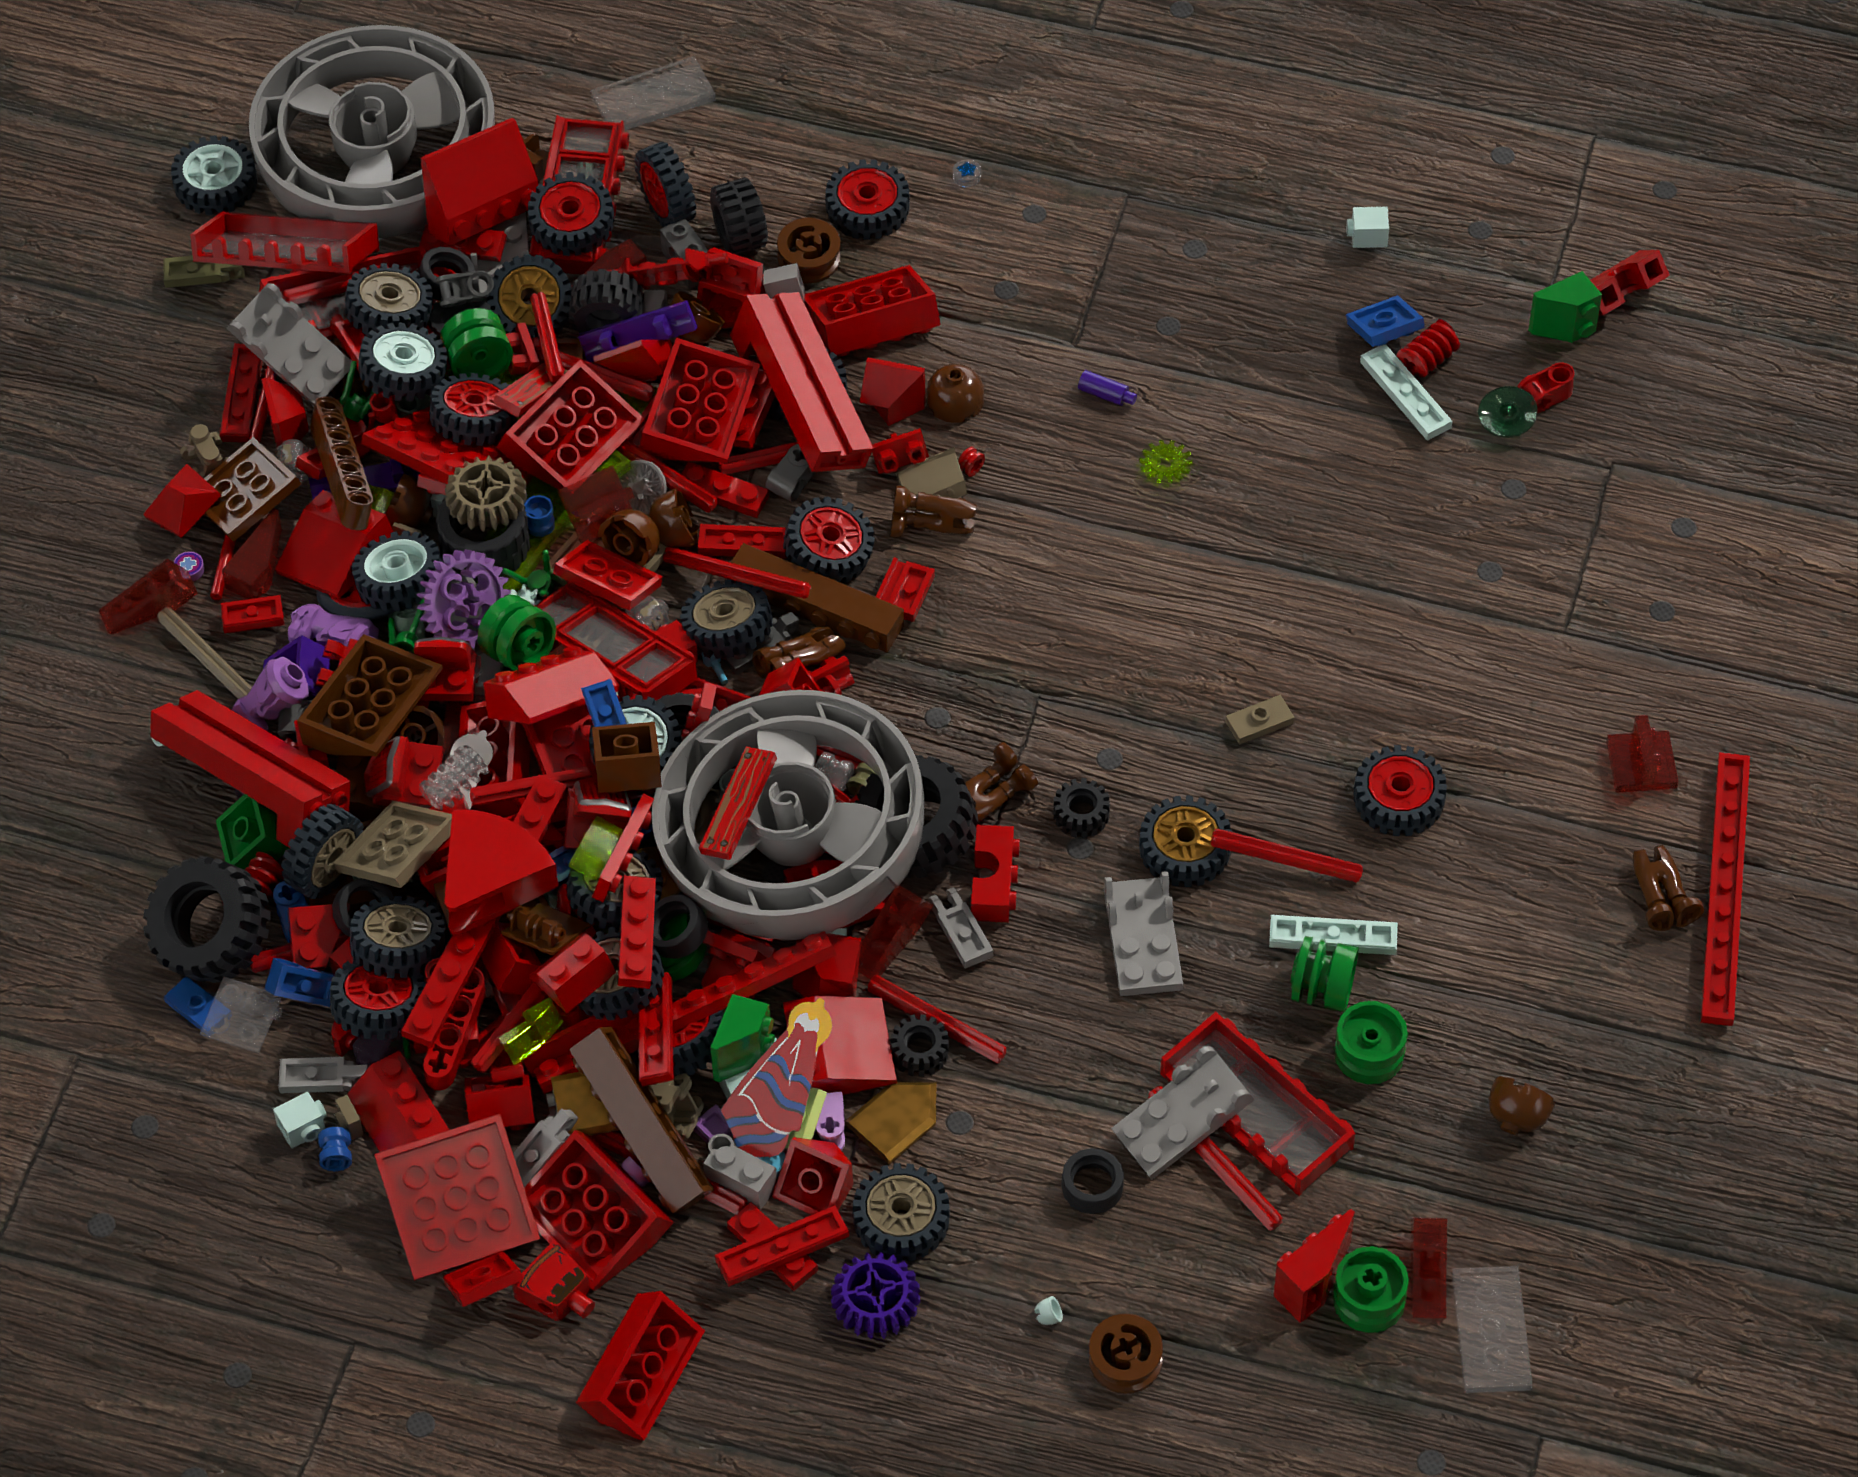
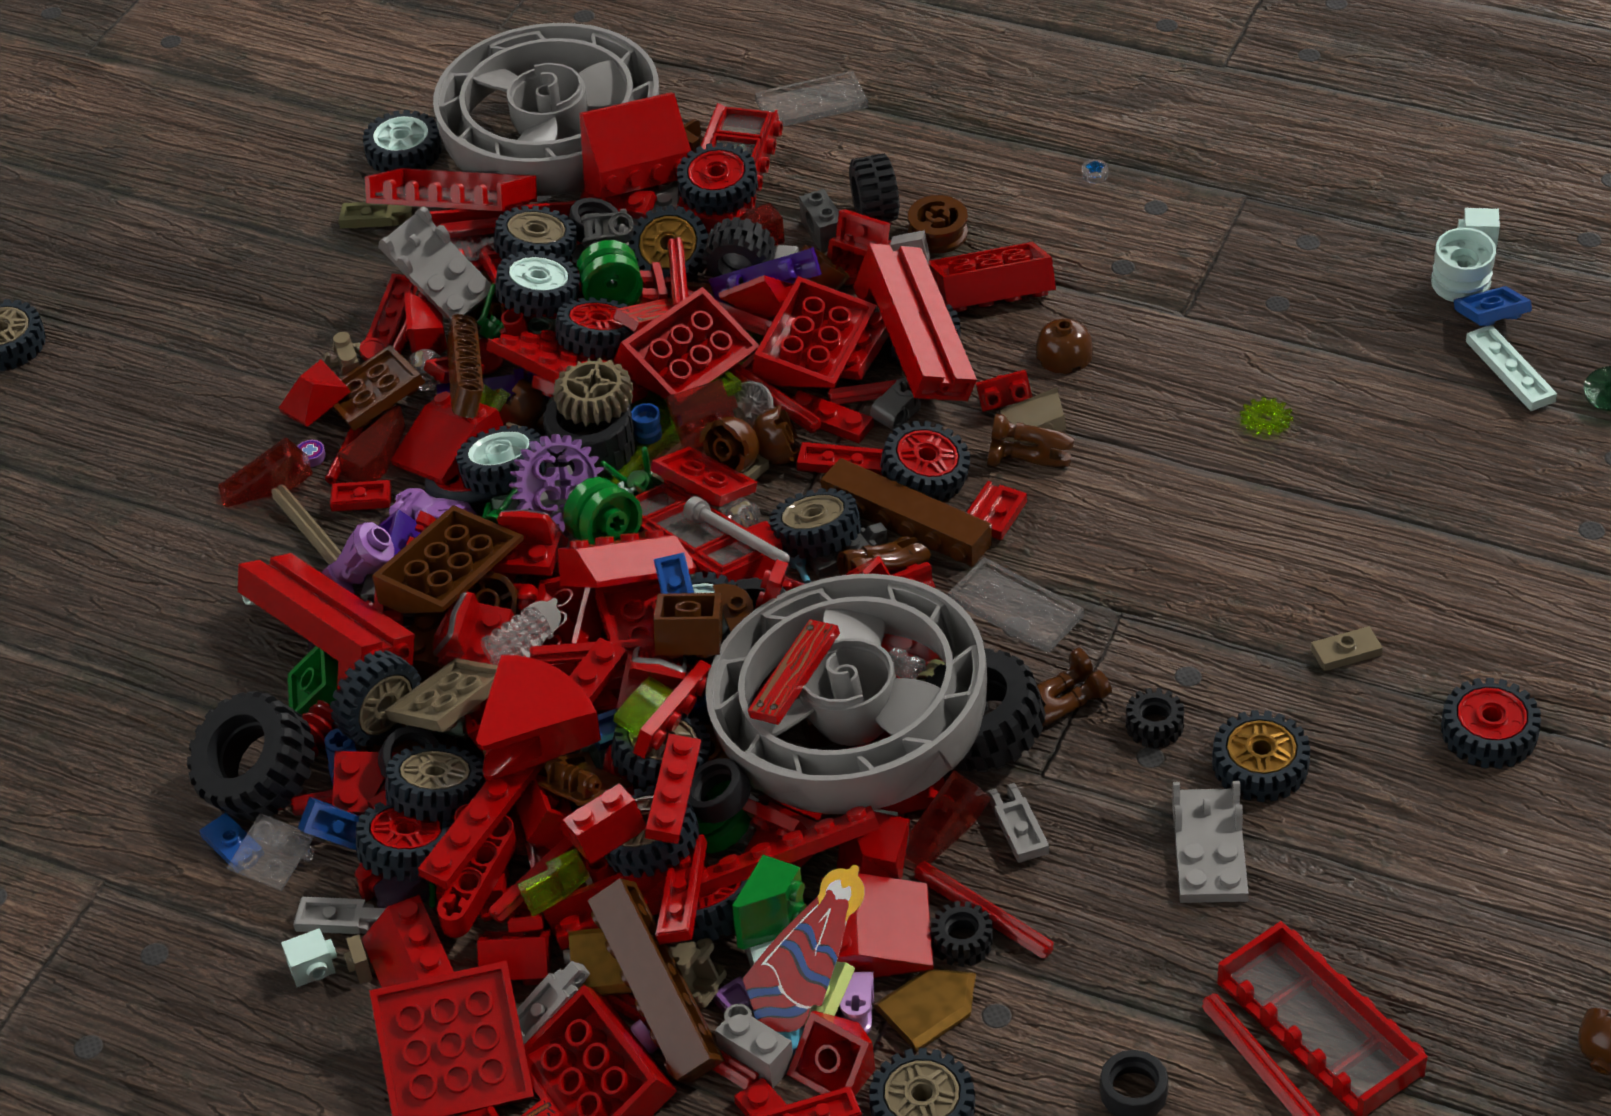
camera: 10 degrees right, 10 degrees down
blue wheel [318,1127,352,1171] -> none
red plate [608,248,729,290] -> none
black wheel [634,142,697,227] -> none
red axle [663,547,811,599] -> none
wheel [825,159,910,240] -> none
red slope [859,357,926,426] -> none
red bush [958,447,985,477] -> none
red arch [971,825,1020,923] -> none
dark purple cylinder [1078,370,1137,406] -> none
light grey hinge [1111,1046,1254,1180] -> none
red axle [1211,829,1363,882] -> none
light aqua plate [1269,915,1398,955] -> none
green wheel [1290,936,1359,1013] -> none
green wheel [1334,1001,1408,1084] -> none
red piece [1396,319,1460,377] -> none
none -> red piece [359,338,387,361]
none -> red arm [513,583,538,610]
none -> light grey piece [683,496,790,563]
none -> reddish brown plate [712,583,754,632]
none -> clear tile [948,557,1084,653]
none -> light aqua wheel [1431,228,1496,302]

